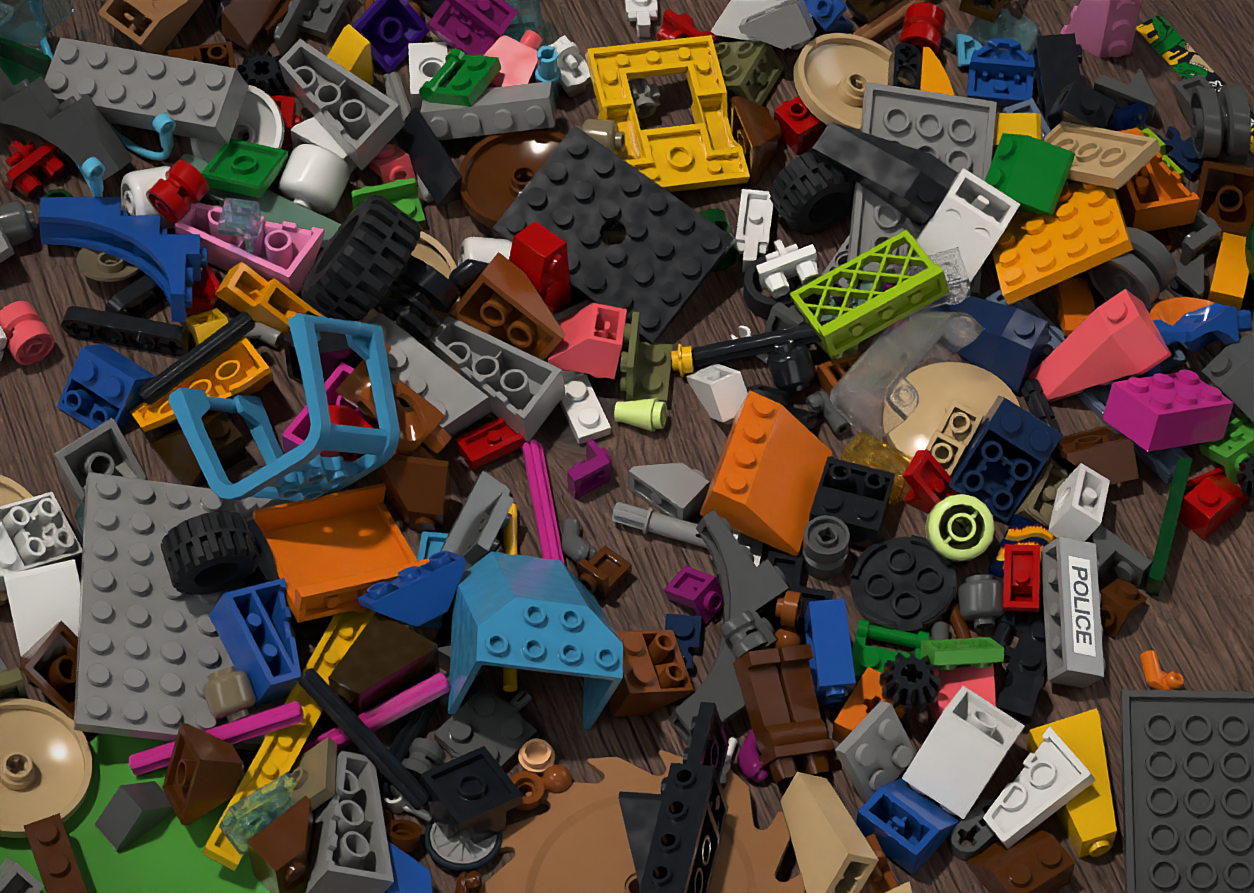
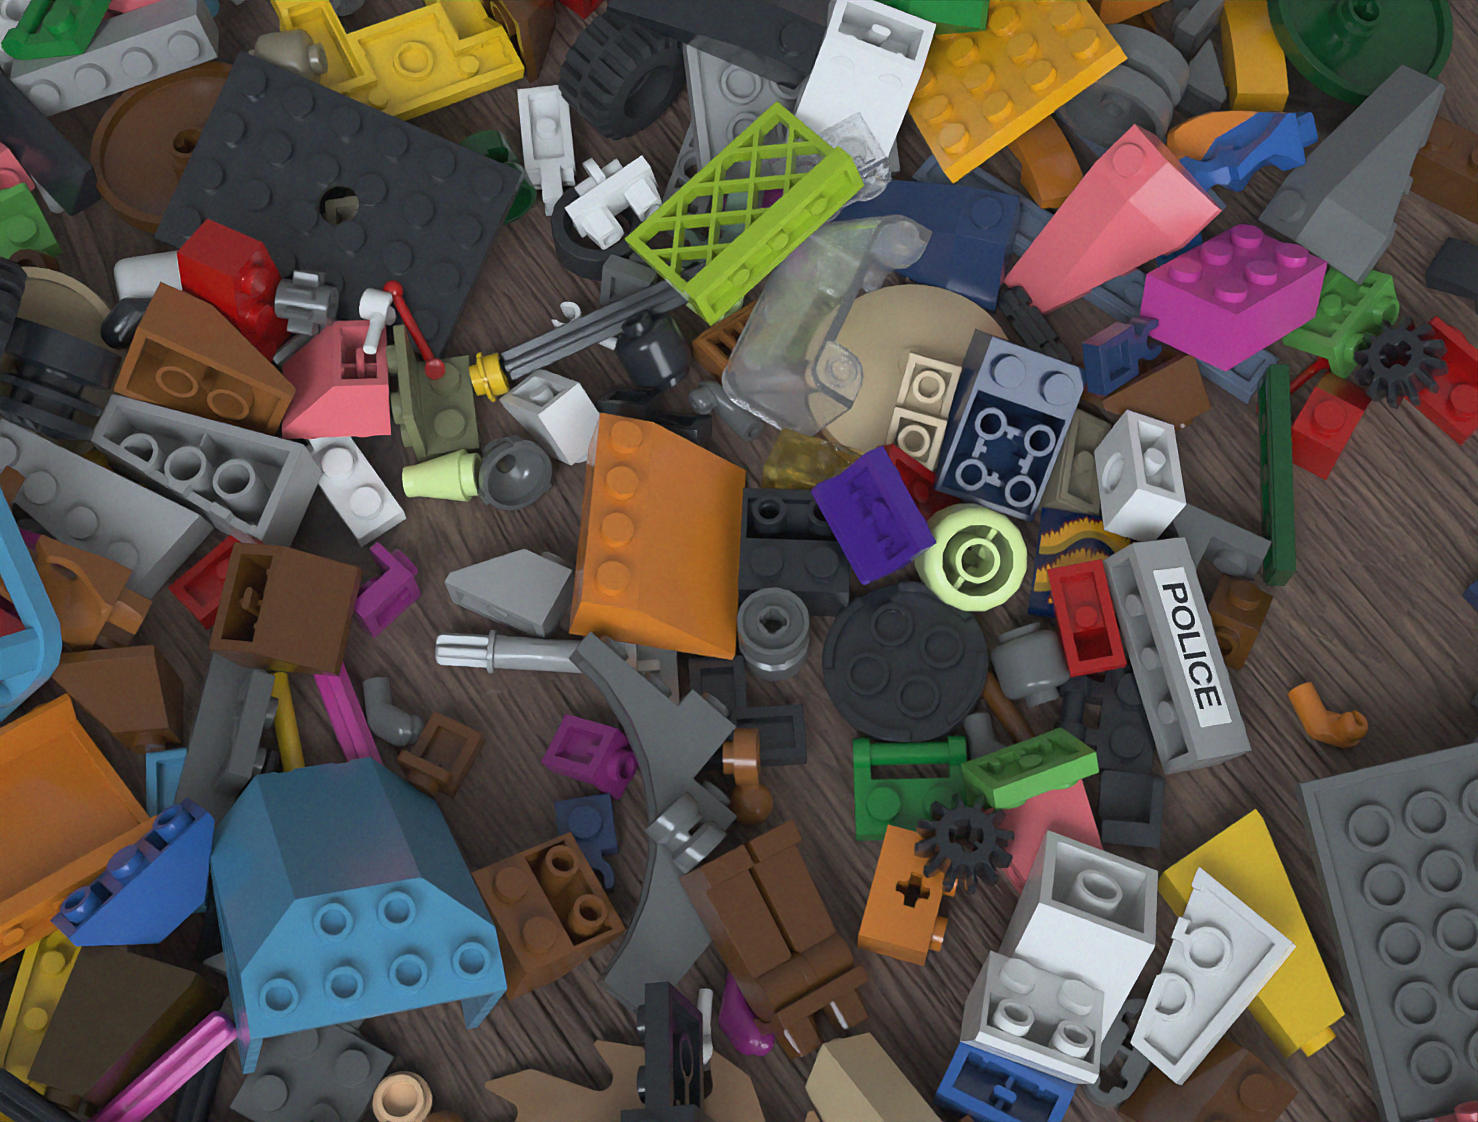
camera: 10 degrees left, 10 degrees up
blue window [803,598,856,708] -> none
light grey plate [835,700,916,803] -> none
none -> reddish brown slope [208,542,363,677]
none -> dark grey gear [275,269,339,336]
none -> white hand [359,288,396,355]
none -> red hinge [382,280,446,380]
none -> dark grey piece [477,435,553,510]
none -> dark purple bracket [811,446,937,585]
none -> white slope [960,950,1104,1084]
none -> dark blue plate [1082,316,1162,396]

